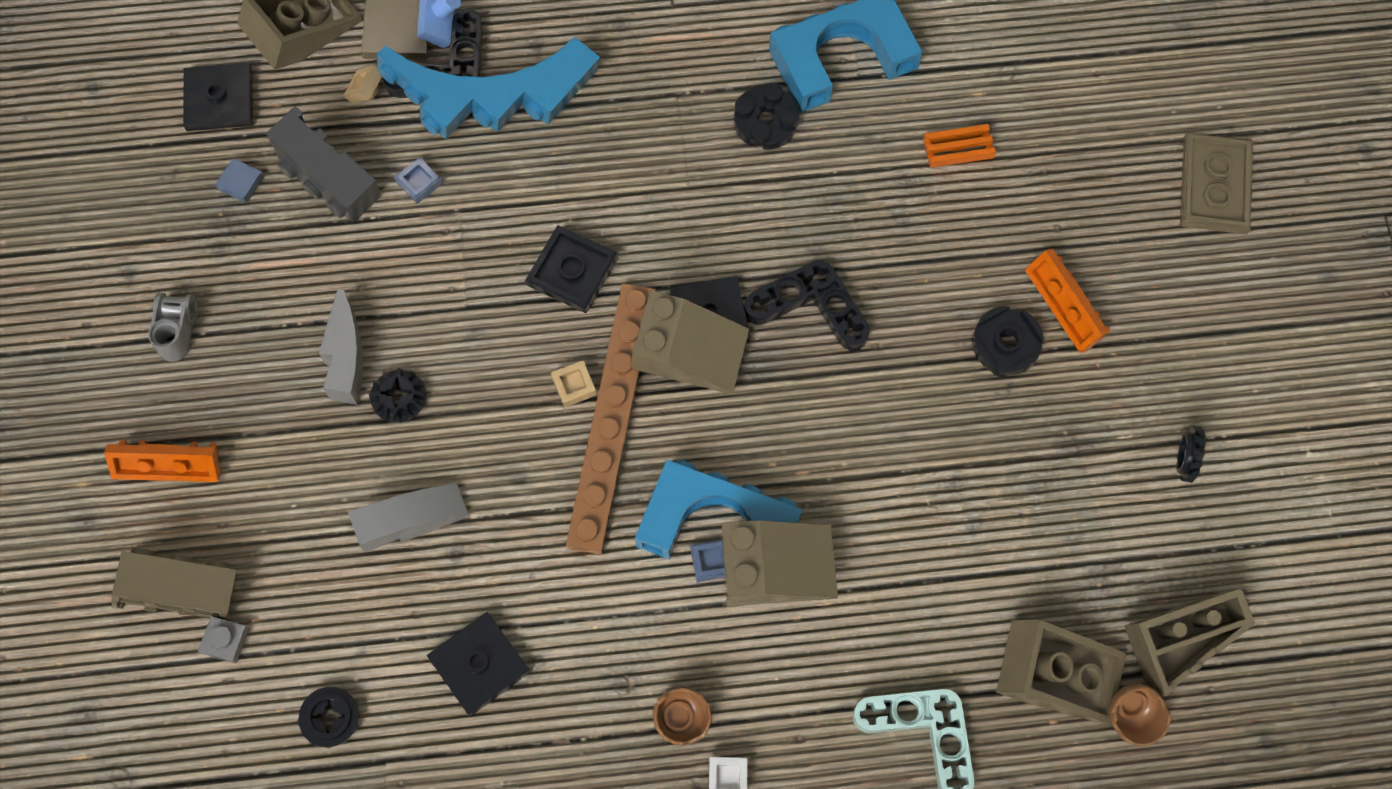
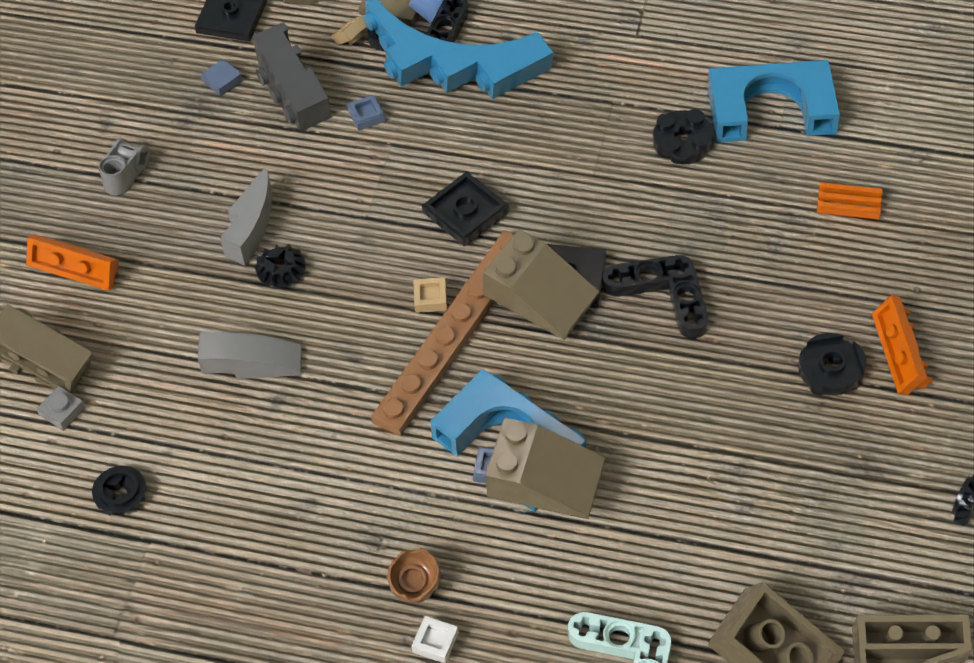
camera: 25 degrees right, 15 degrees down
black plate [426,612,531,717] -> none

